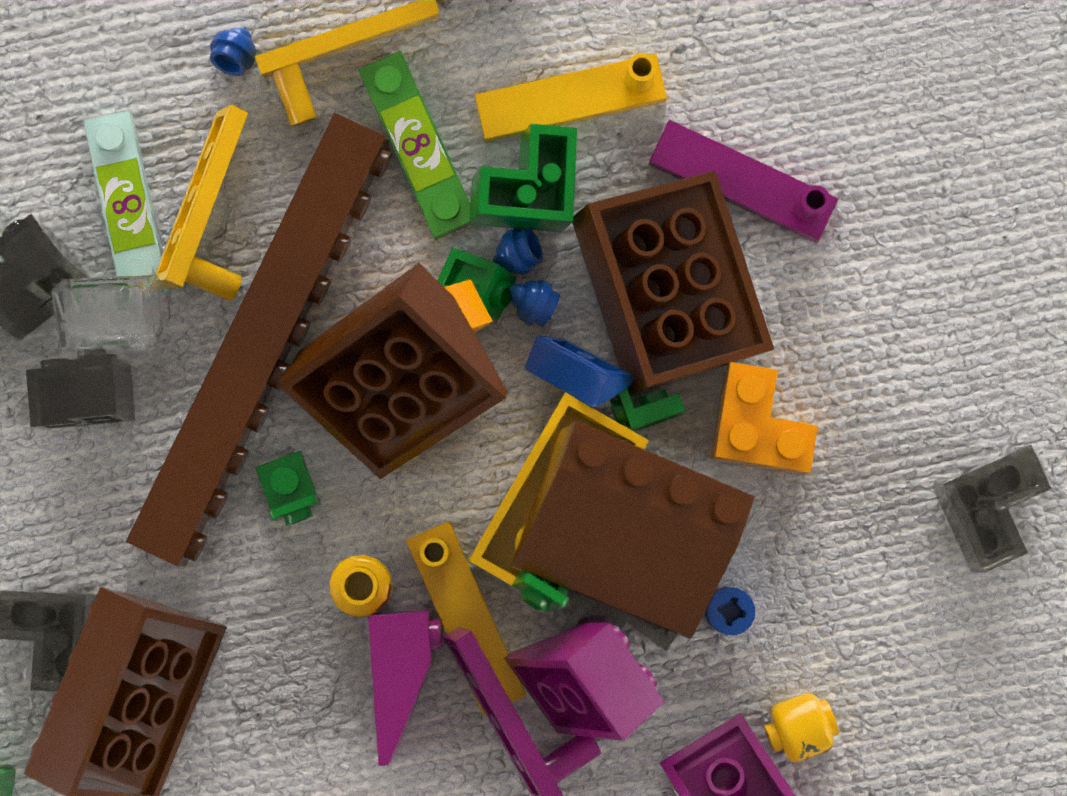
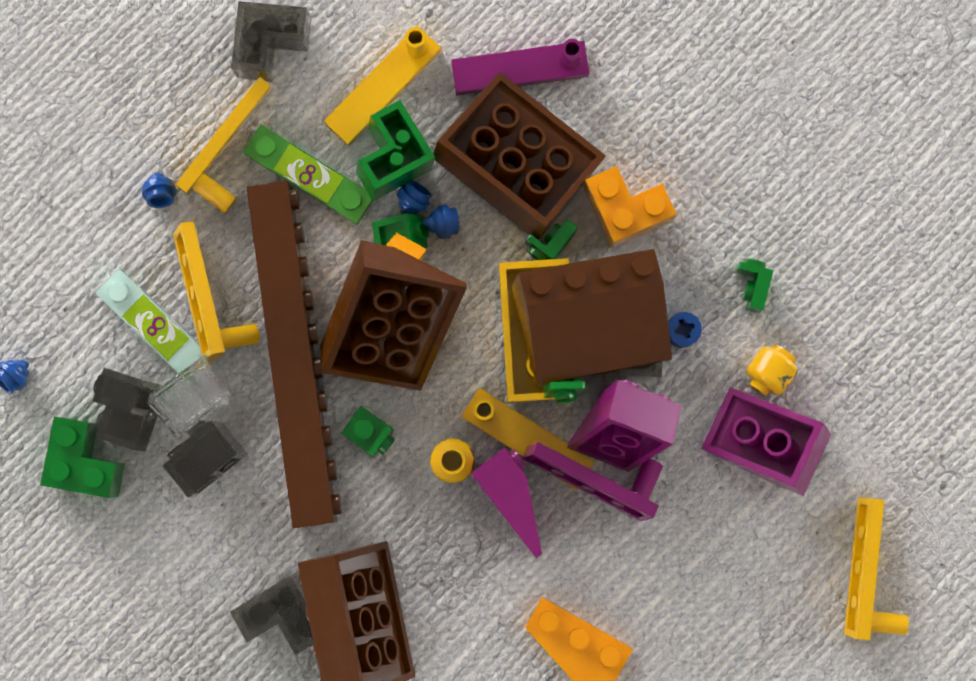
camera: 30 degrees left, 0 degrees up
blue slope [525,336,634,407] -> none
clear smoke brick [932,445,1052,573] -> none
none -> green bracket [734,259,774,314]

